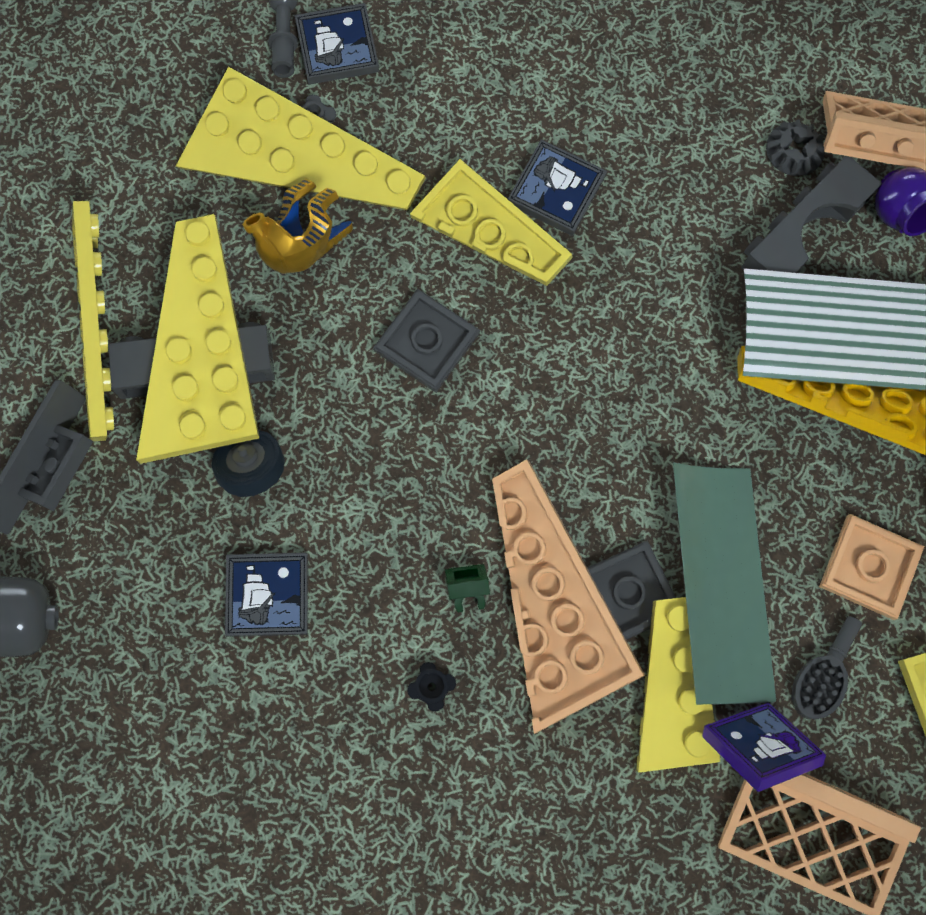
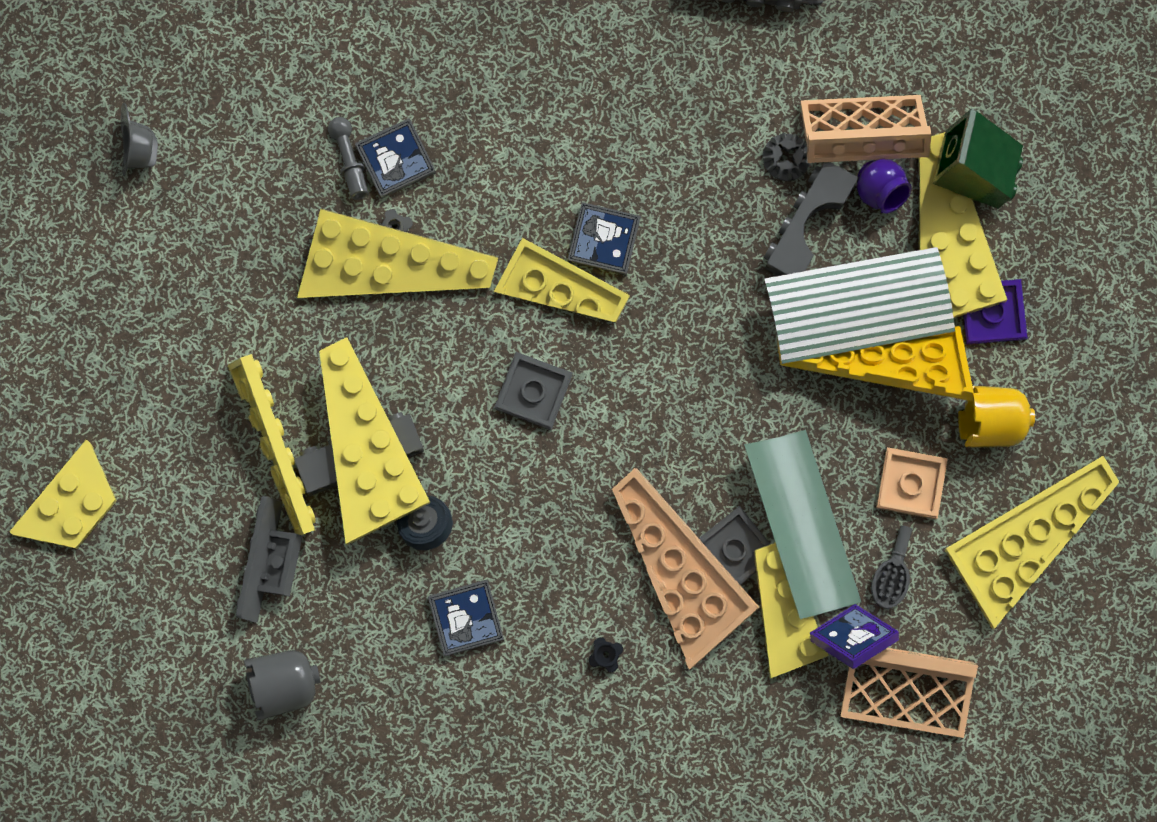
camera: 15 degrees left, 5 degrees up
pearl gold piece [242,179,353,274] -> none
dark green tile [445,564,490,613] -> none

